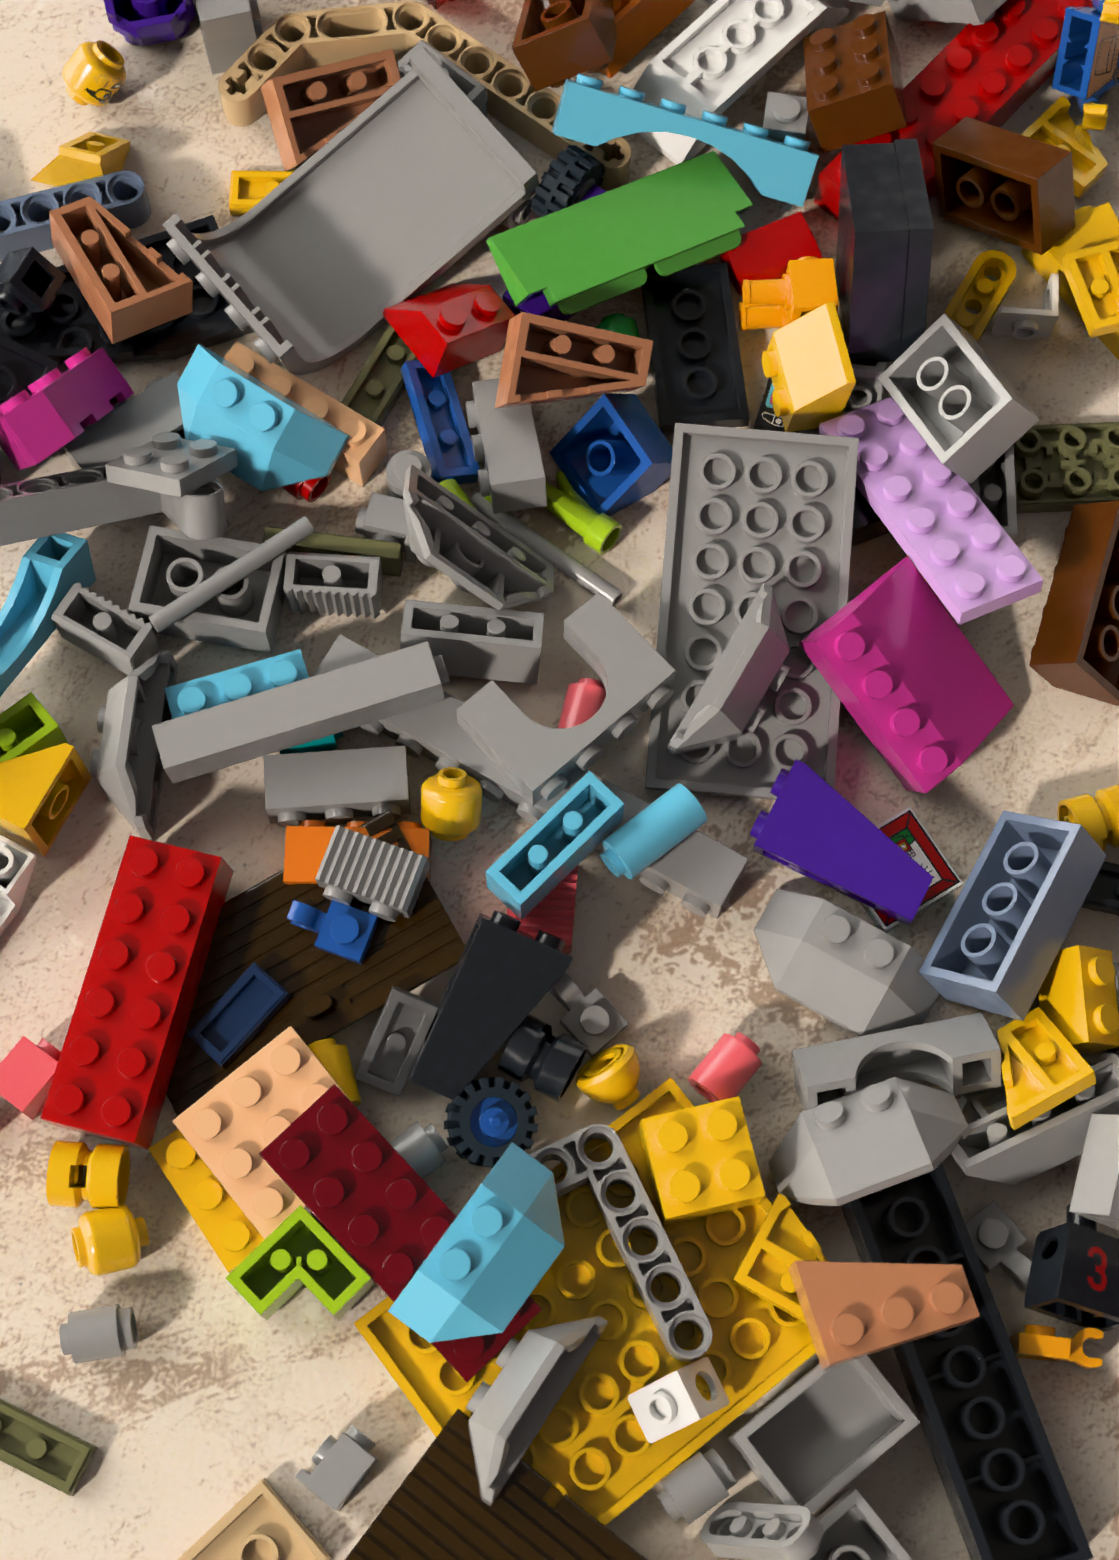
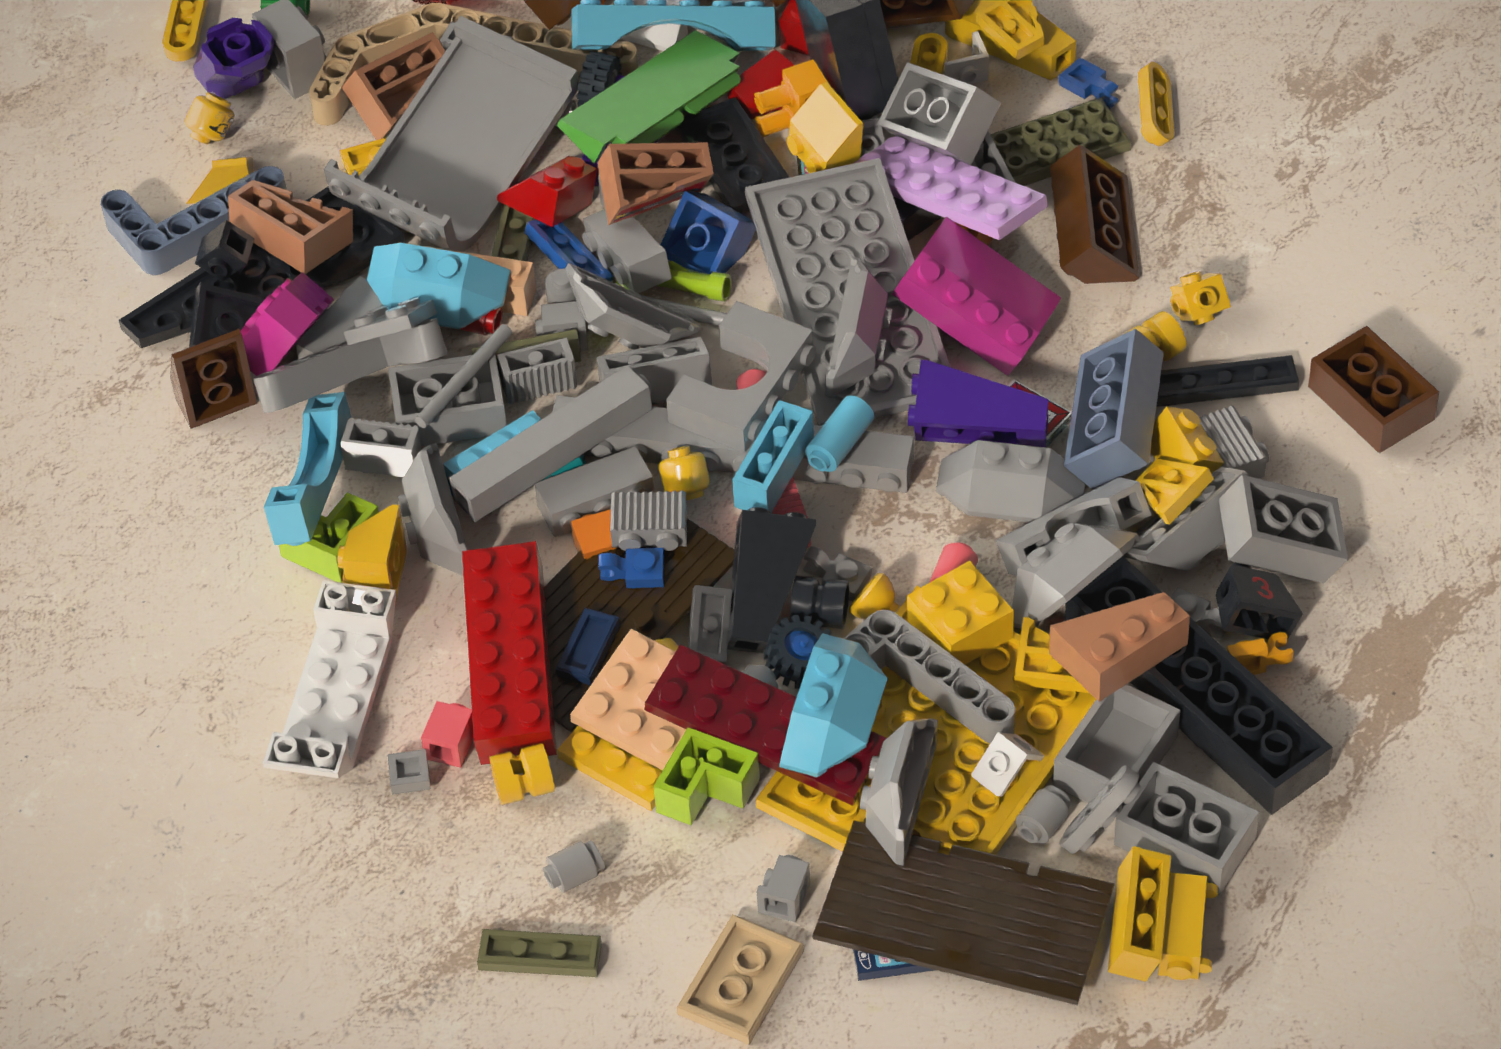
camera: 15 degrees left, 20 degrees down
yellow head [71,1204,149,1276] -> none

